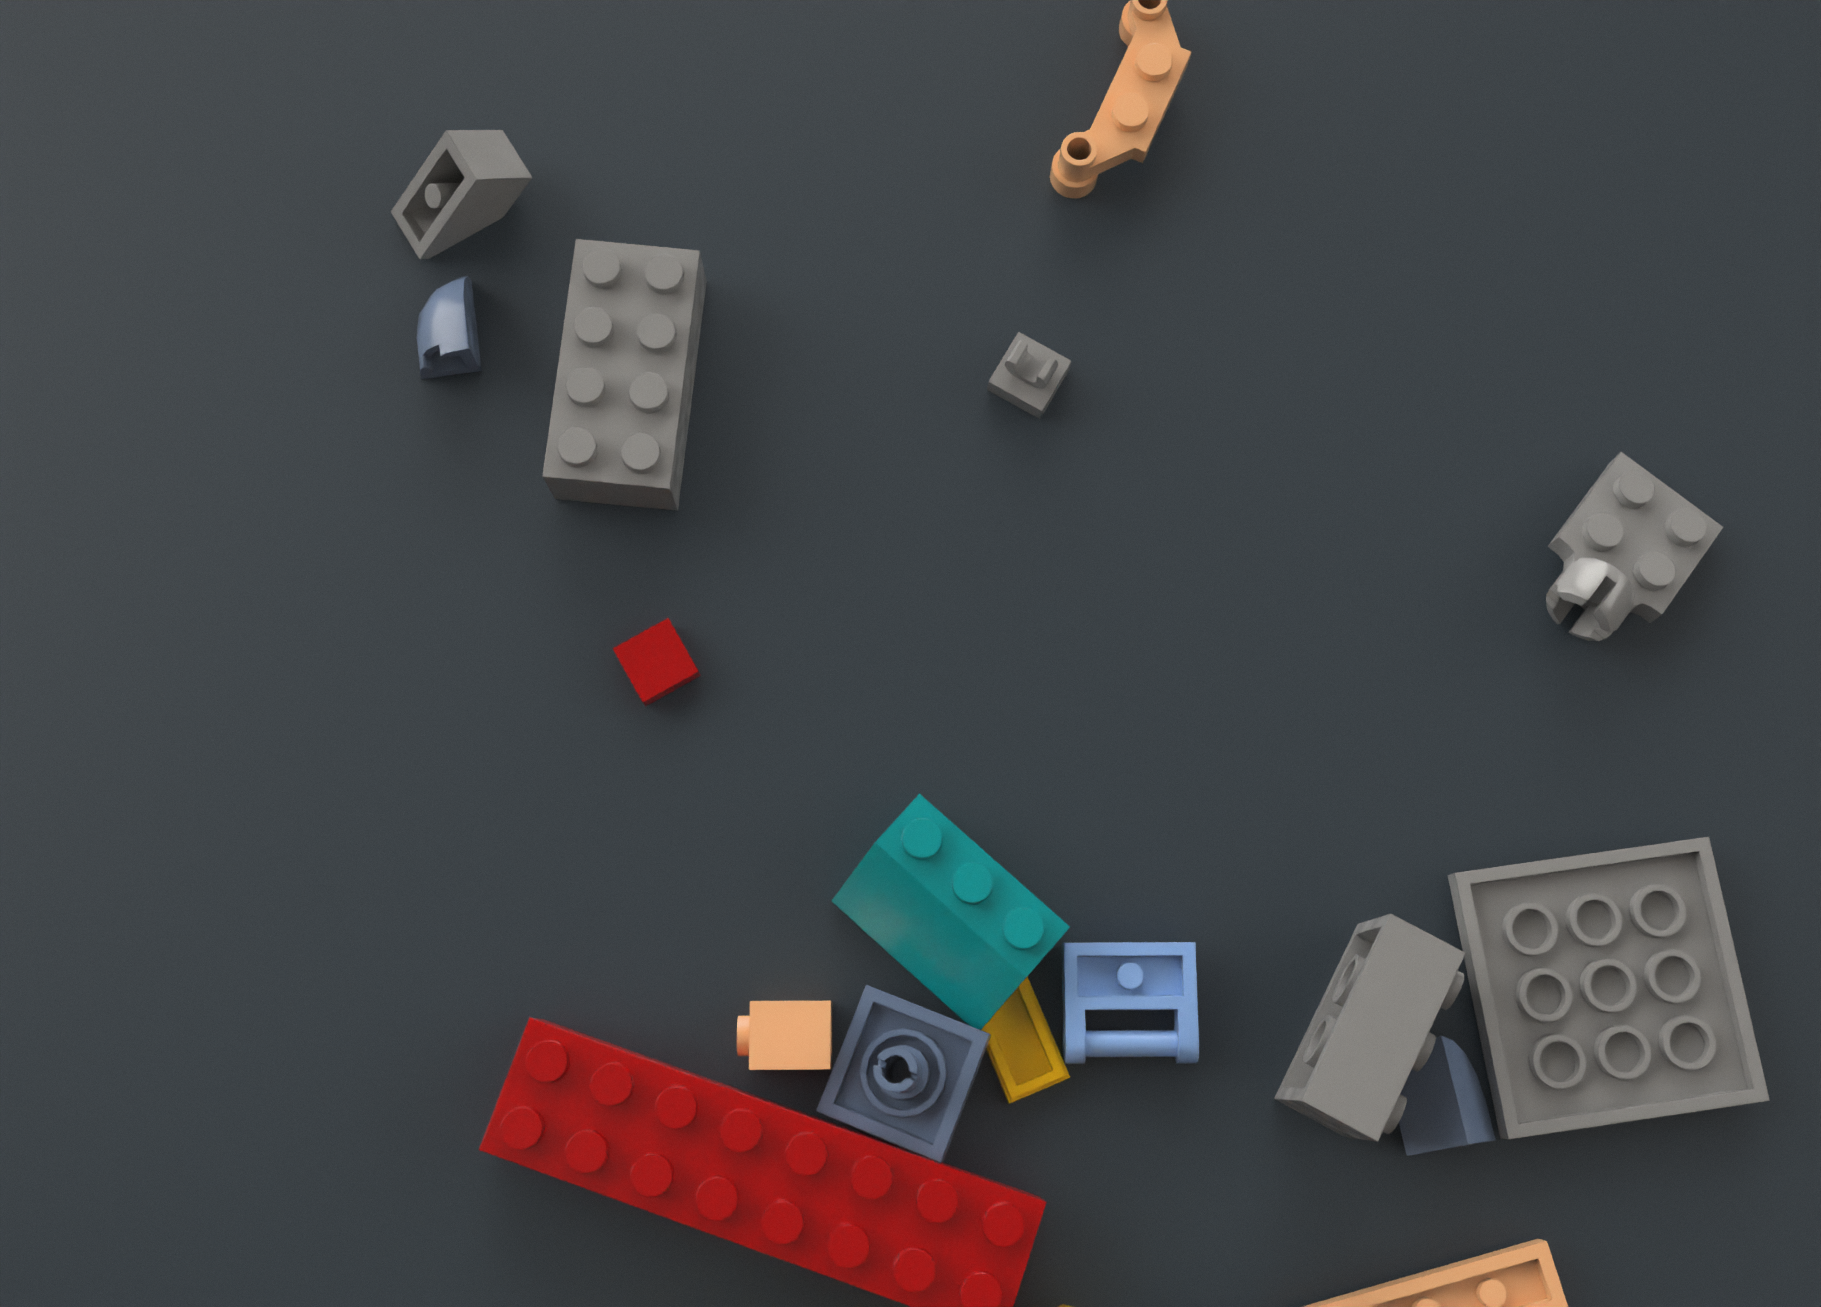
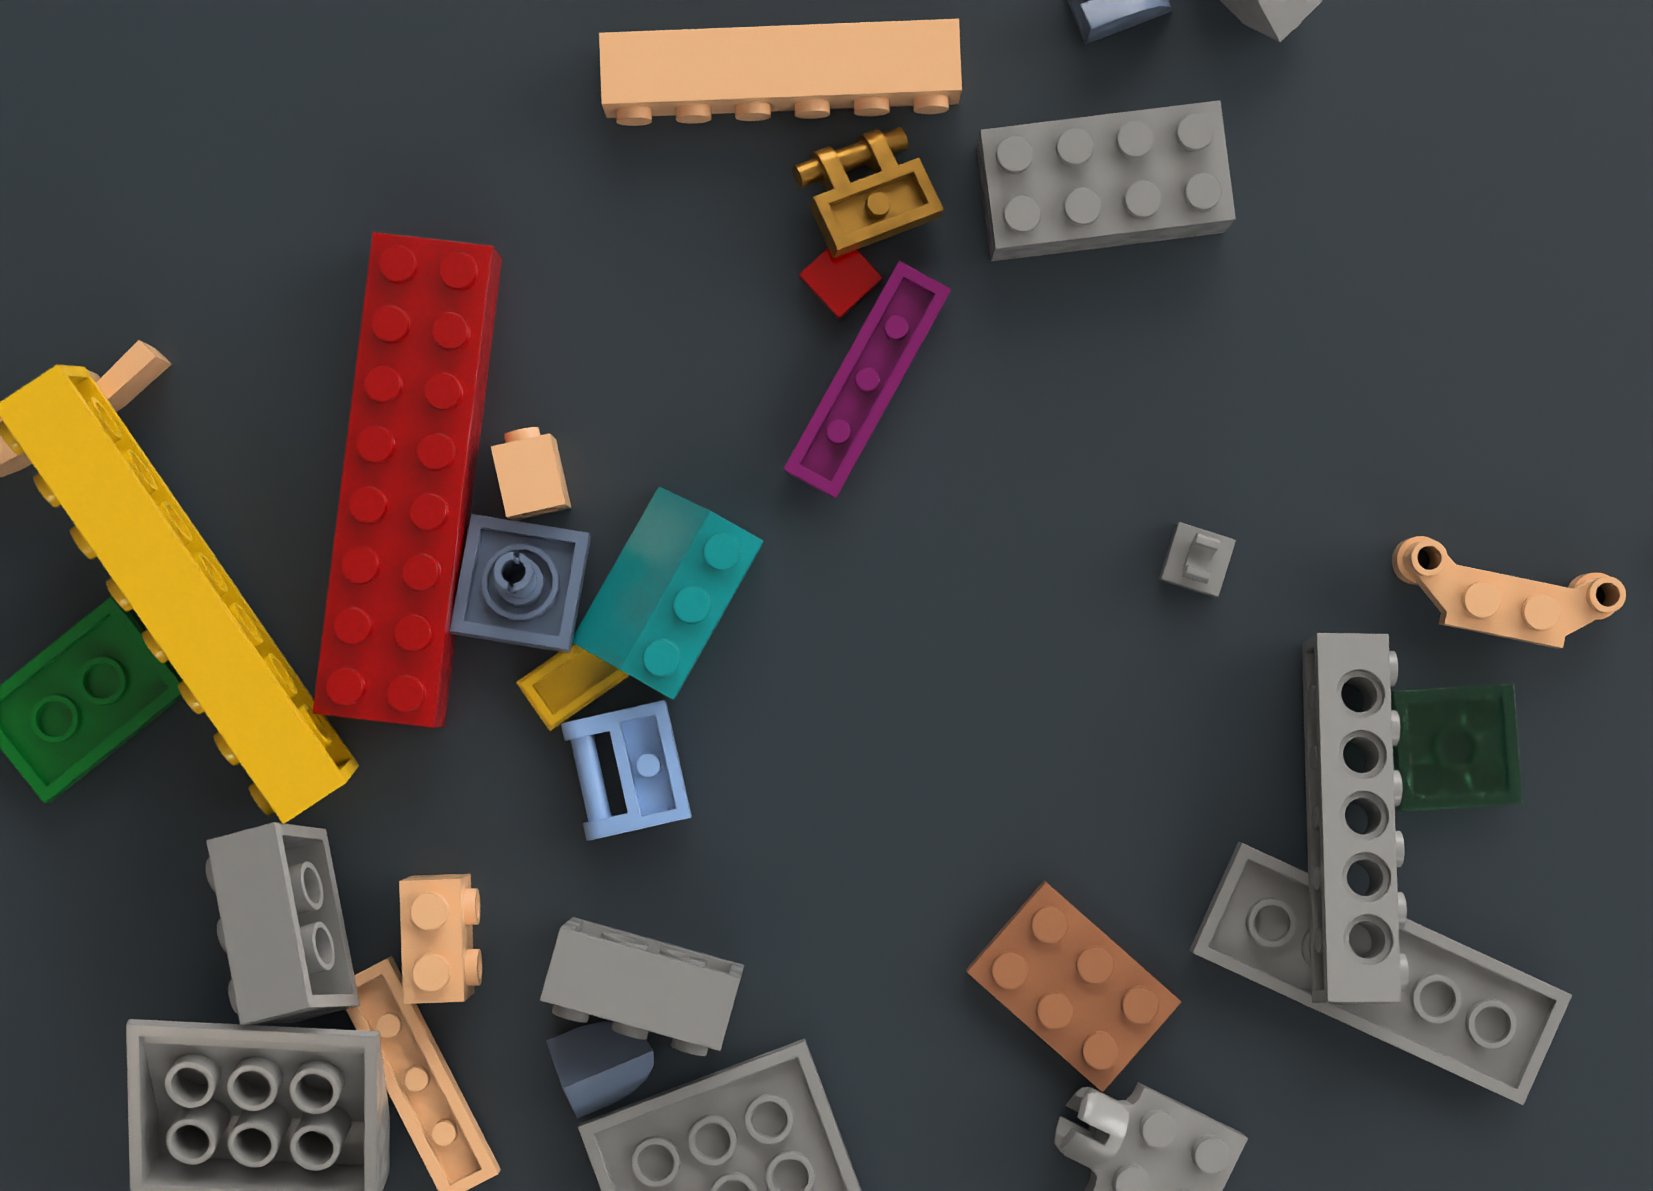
camera: 80 degrees right, 10 degrees up
none -> light nougat brick [399,874,482,1004]
none -> light nougat brick [599,19,962,126]
none -> magenta plate [783,261,951,500]
none -> pearl gold plate [792,127,944,258]
none -> nougat plate [966,881,1181,1093]
none -> light grey plate [1189,842,1572,1105]
none -> light grey brick [1302,633,1409,1004]
none -> clear green plate [1391,684,1523,811]

